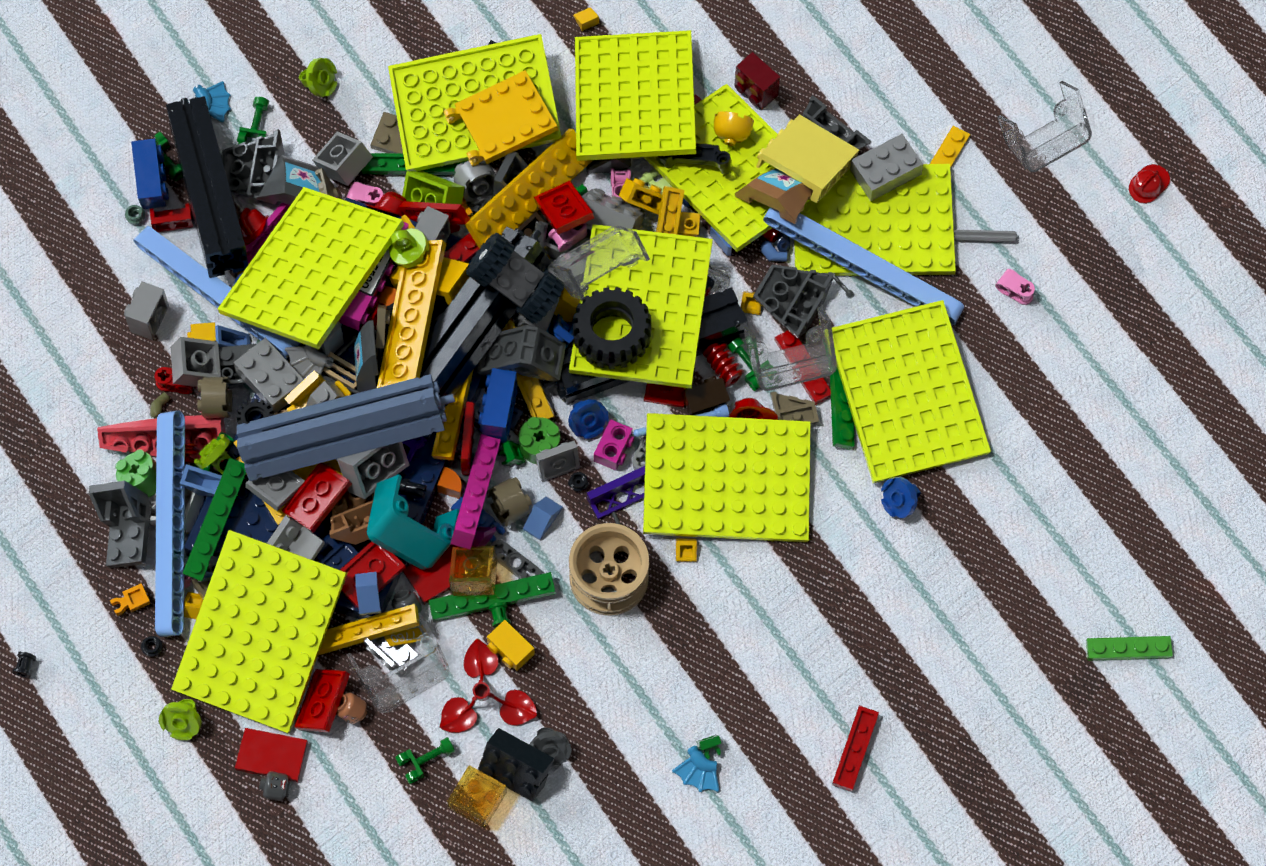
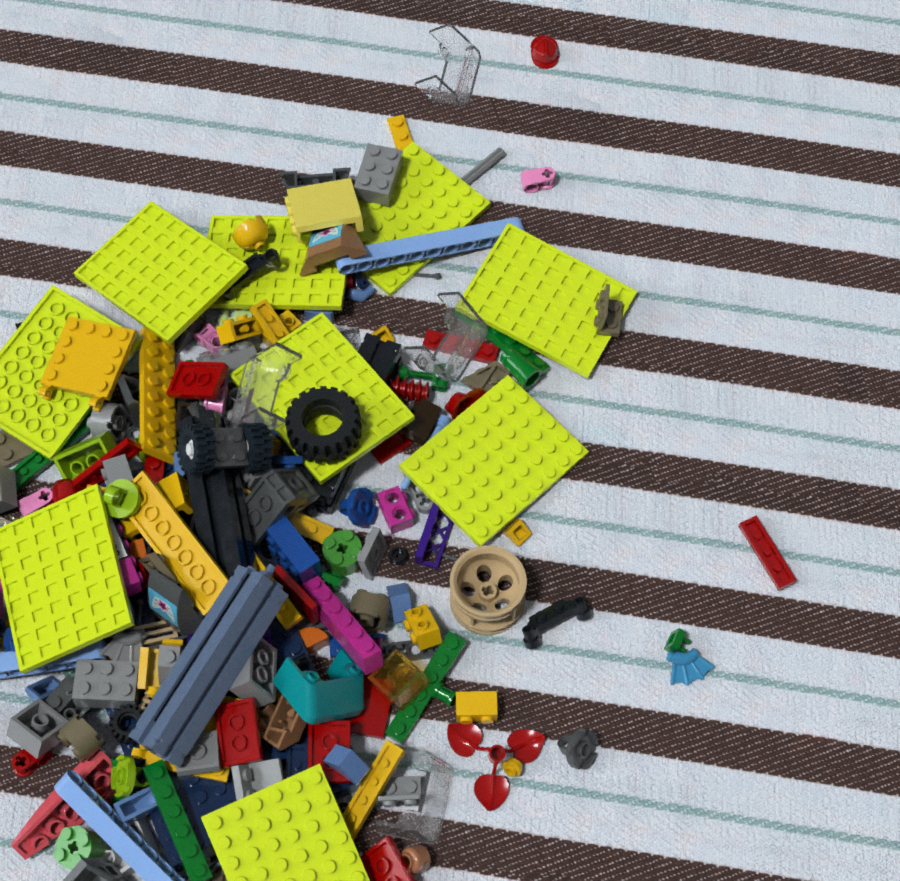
camera: 45 degrees left, 5 degrees down
olive arm [150,392,171,419] -> none
yellow brick [187,322,216,341] -> none
yellow sticker [384,628,426,646] -> none
dark grey head [391,589,422,614] -> none
green bar [395,737,455,784] -> none
clear yellow brick [447,765,507,828] -> none
black piece [477,728,554,802] -> none
yellow slope [573,7,599,31] -> none
dark red brick [734,52,780,110] -> none
dark grey wedge [753,264,835,338] -> none
blue tile [881,477,921,518] -> none
bright green plate [1086,636,1173,661] -> none
none -> yellow brick [403,604,442,651]
none -> green plant [500,347,542,390]
none -> yellow plate [502,758,522,777]
none -> black plate [522,596,592,649]
none -> dark tan bracket [594,284,622,337]

